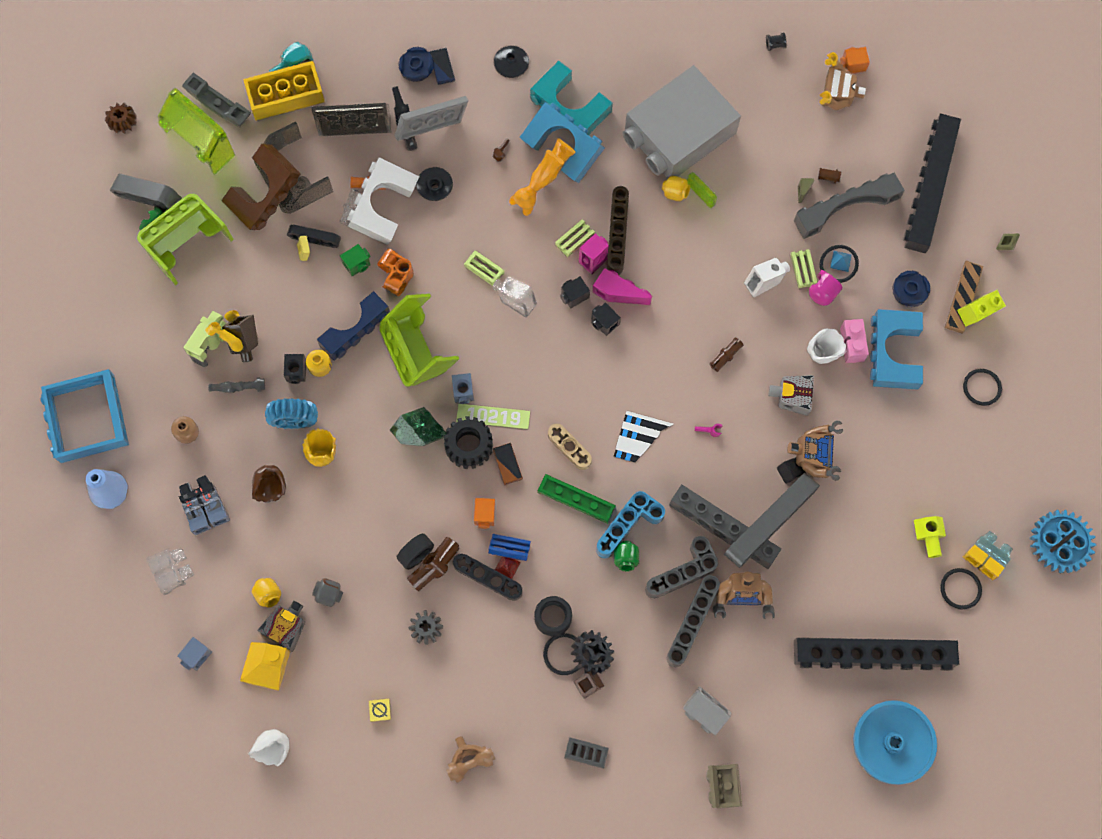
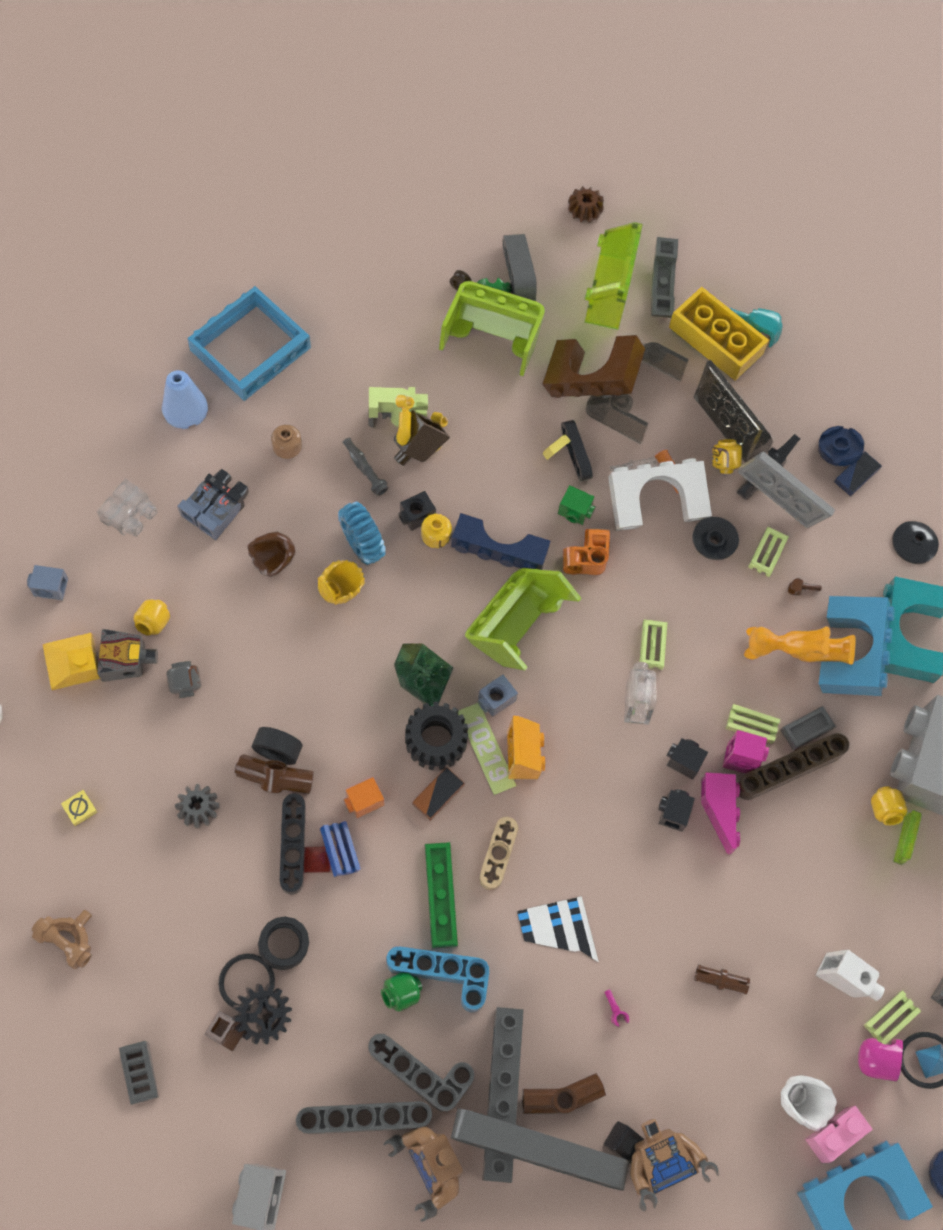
camera: 55 degrees right, 5 degrees down
light grey torso [768,375,814,416] -> none
none -> dark brown bush [449,270,472,291]
none -> light orange slope [507,716,545,779]
none -> reddish brown piece [522,1073,606,1115]
none -> yellow head [712,439,742,474]
none -> yellowish green tile [748,527,789,577]
none -> dark grey tile [781,706,836,751]

